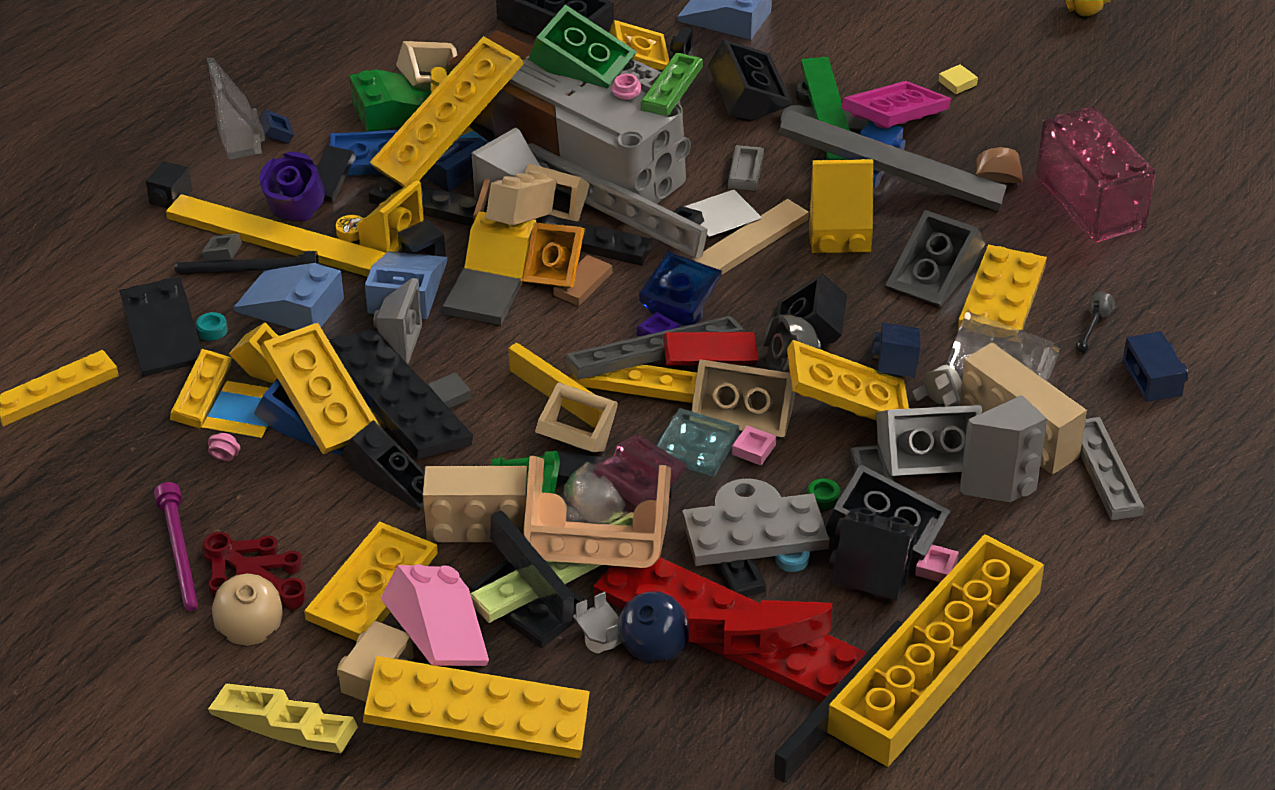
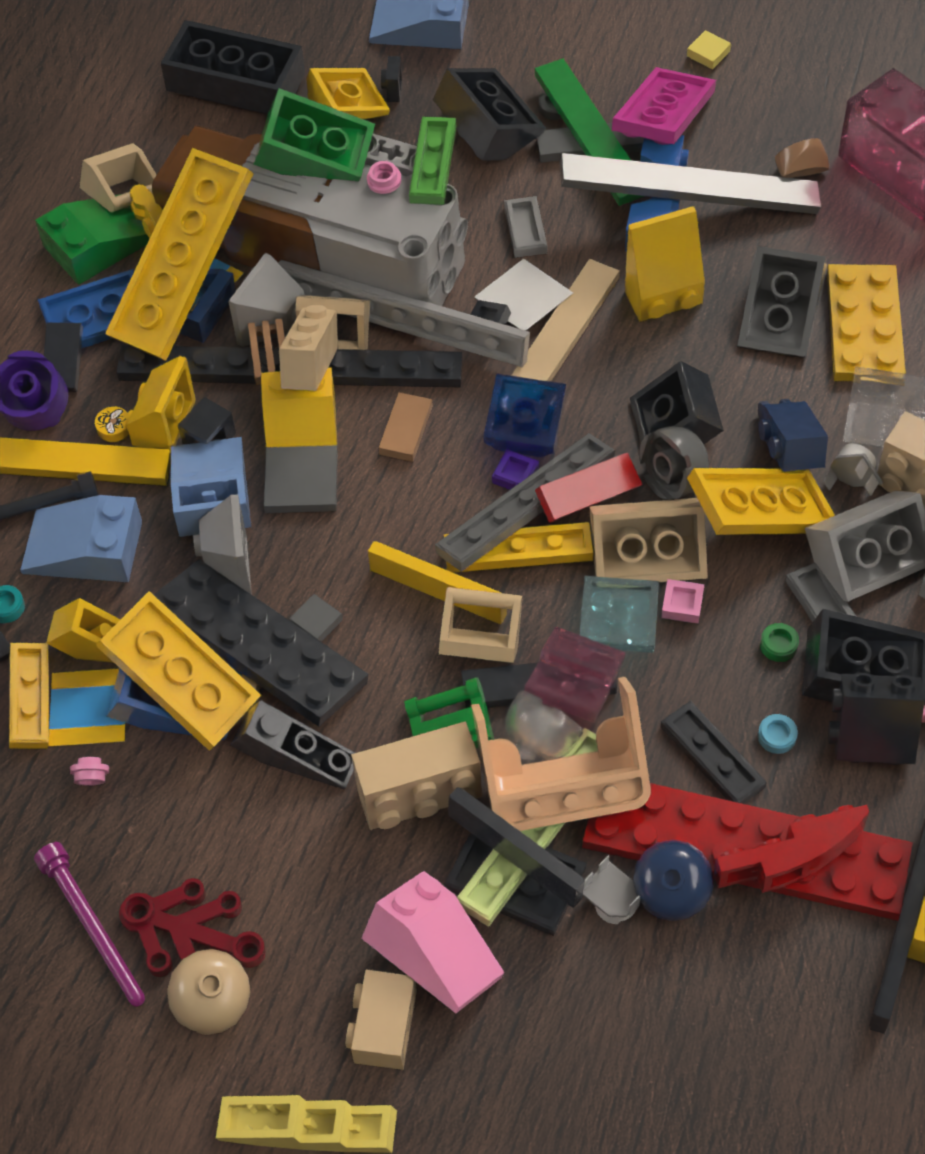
camera: 15 degrees left, 15 degrees up
yellow plate [304,521,438,641] -> none
yellow plate [363,656,590,759] -> none
light orange slope [522,222,585,288] -> none
light grey plate [682,479,829,566] -> none

